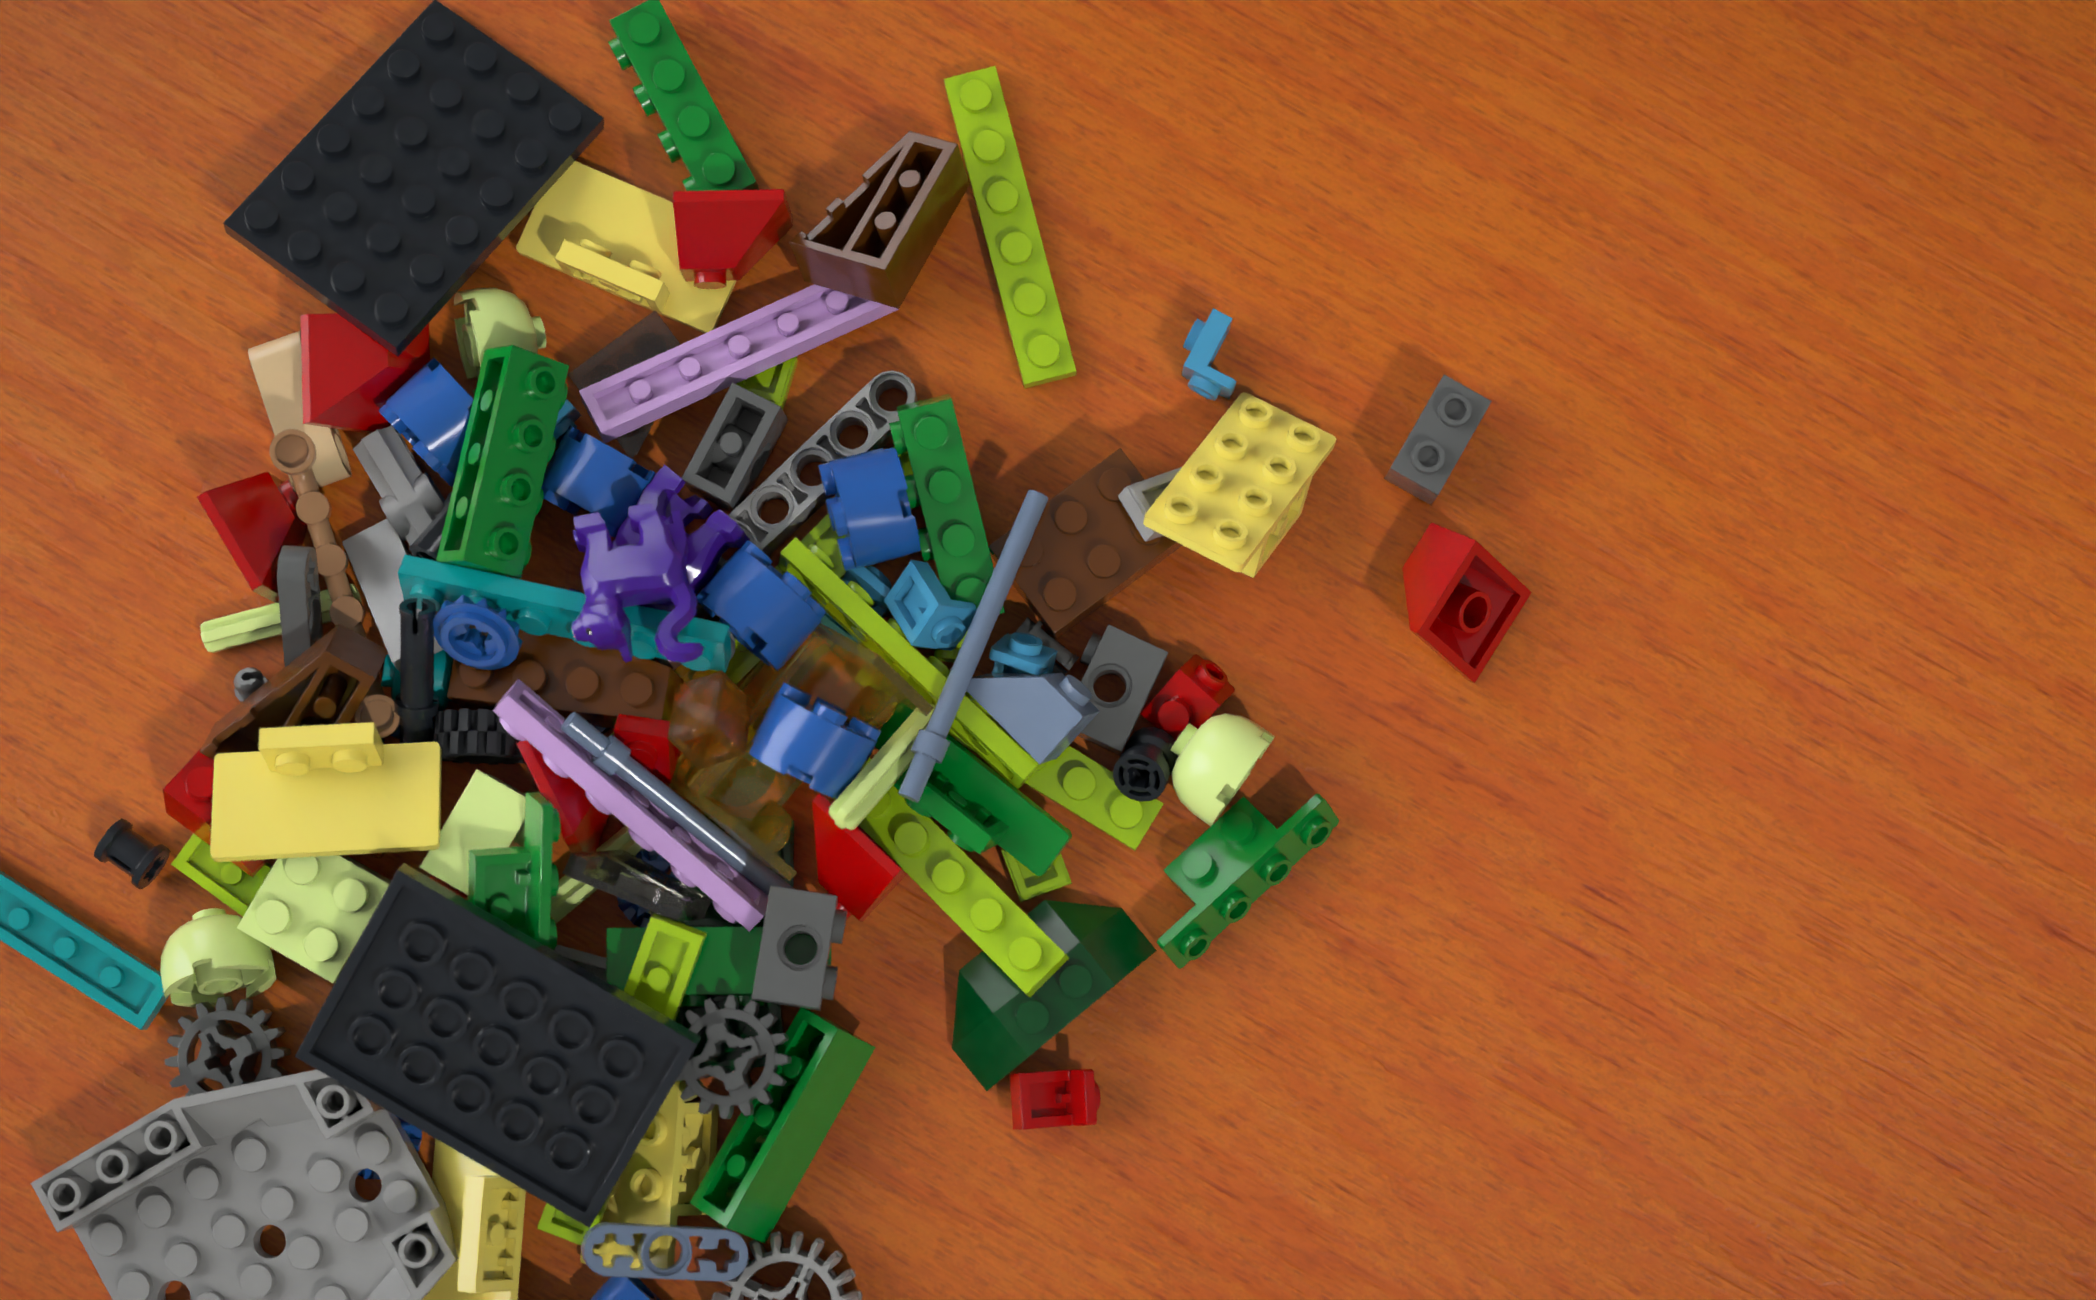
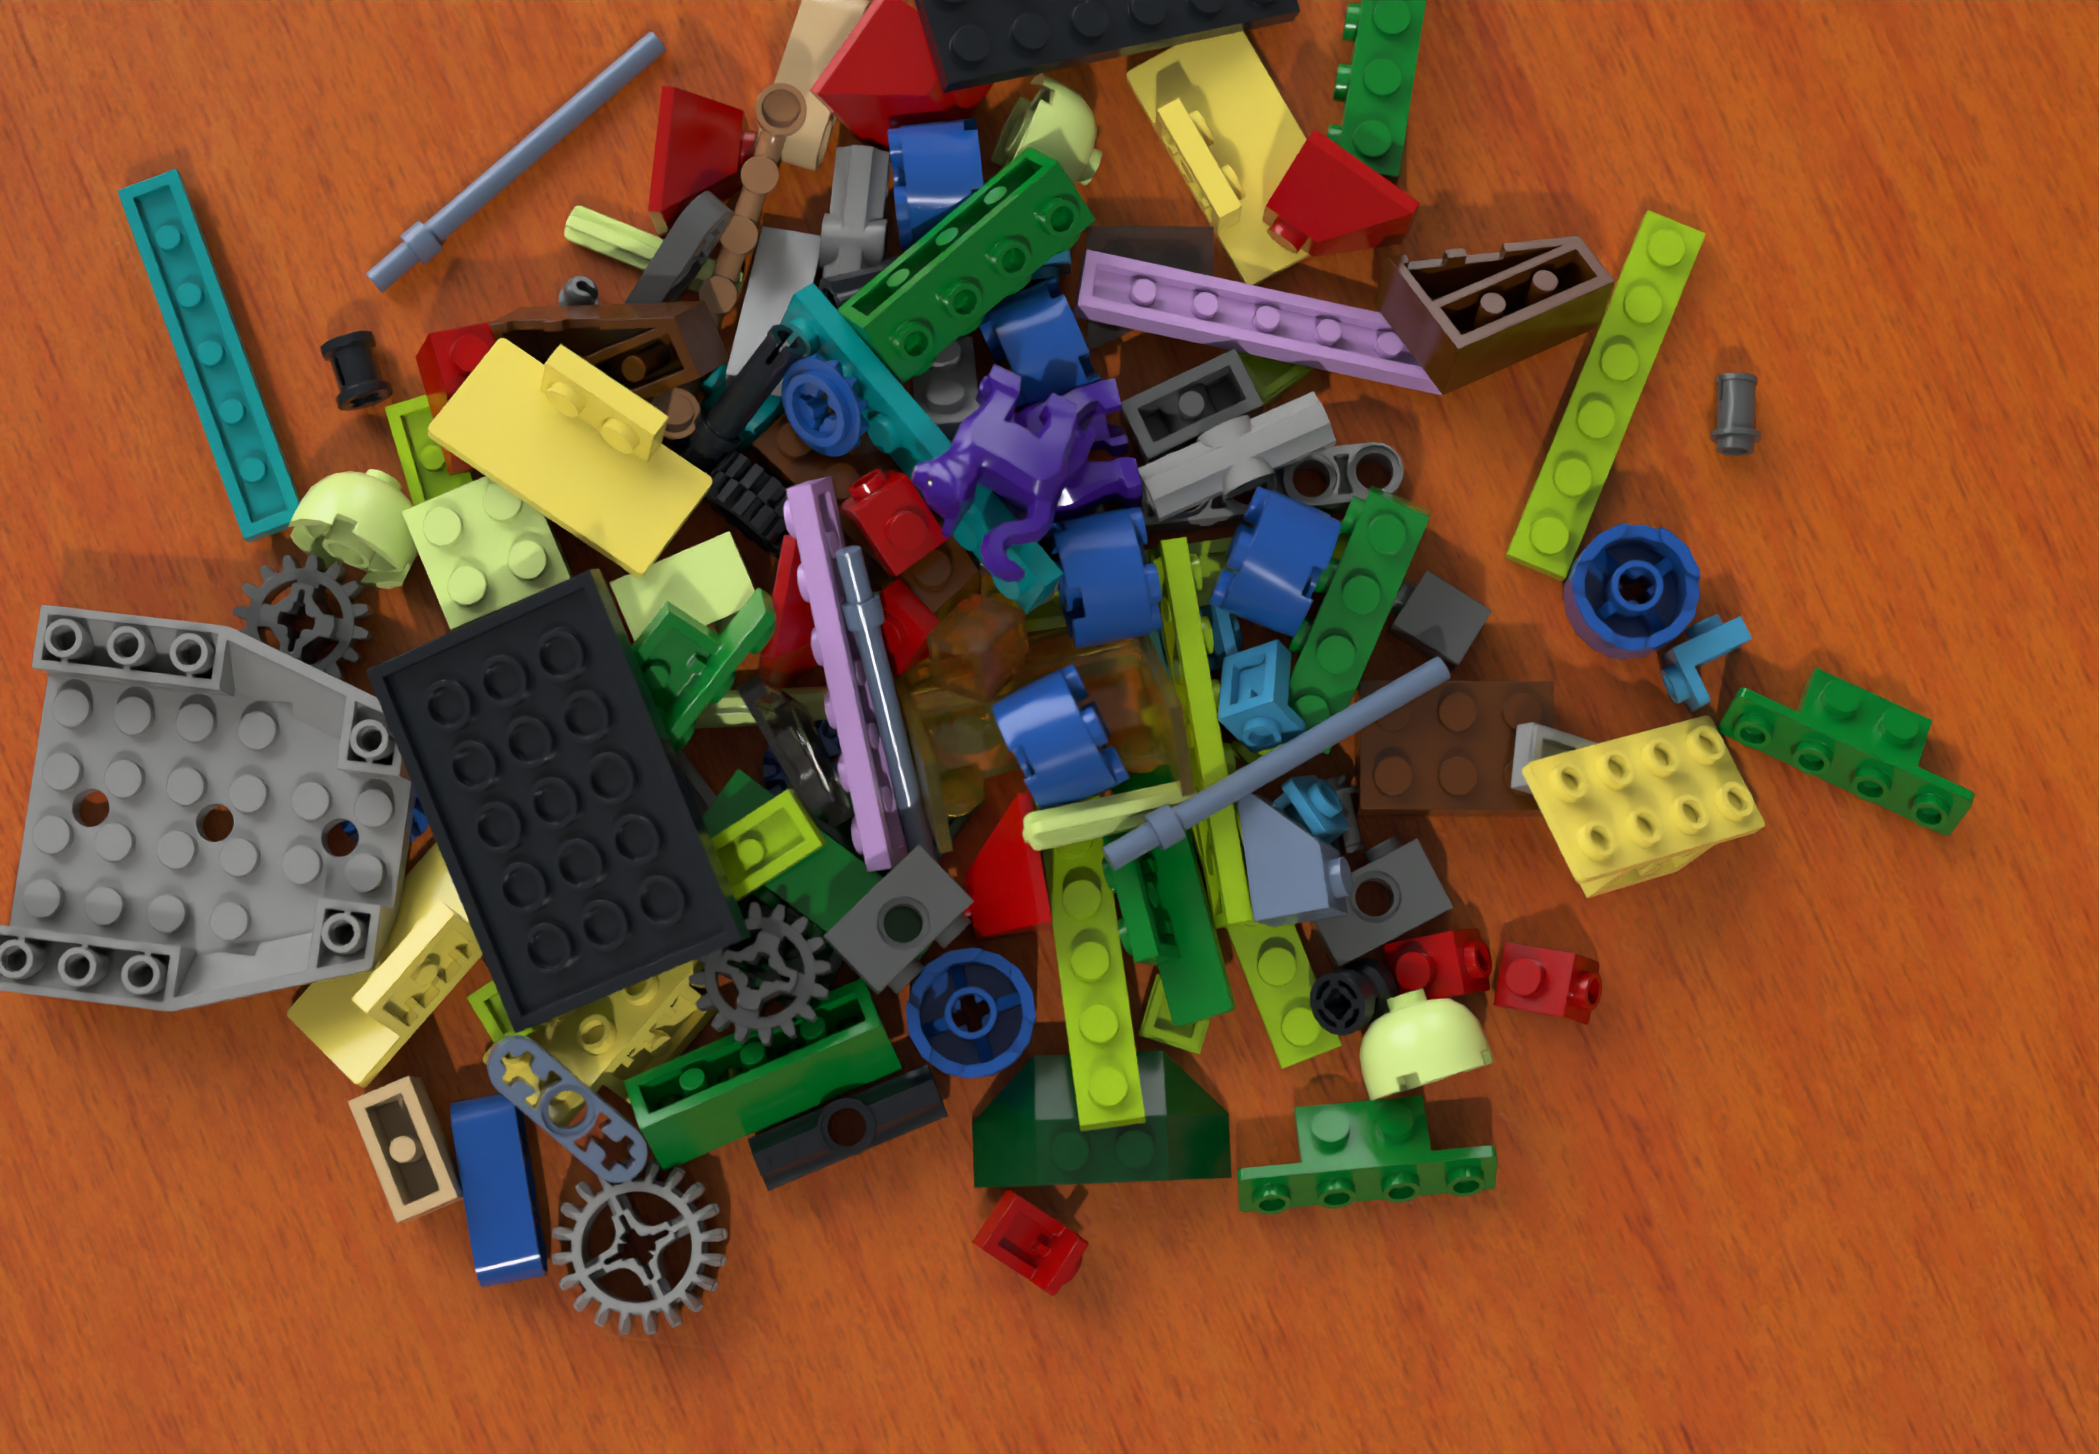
camera: 35 degrees right, 0 degrees up
dark grey brick [1384,375,1492,505] -> none
red slope [1402,523,1532,683] -> none
none -> sand blue bar [366,31,667,293]
none -> black piece [747,1064,949,1191]
none -> red bracket [838,469,948,576]
none -> blue brick [906,947,1036,1080]
none -> light grey hinge [912,334,979,440]
none -> light grey piece [1138,391,1336,522]
none -> dark grey brick [1388,570,1492,672]
none -> red bracket [1493,942,1602,1025]
none -> blue brick [1562,523,1700,660]
none -> dark grey pin [1710,373,1761,456]
none -> green bracket [1717,667,1975,835]

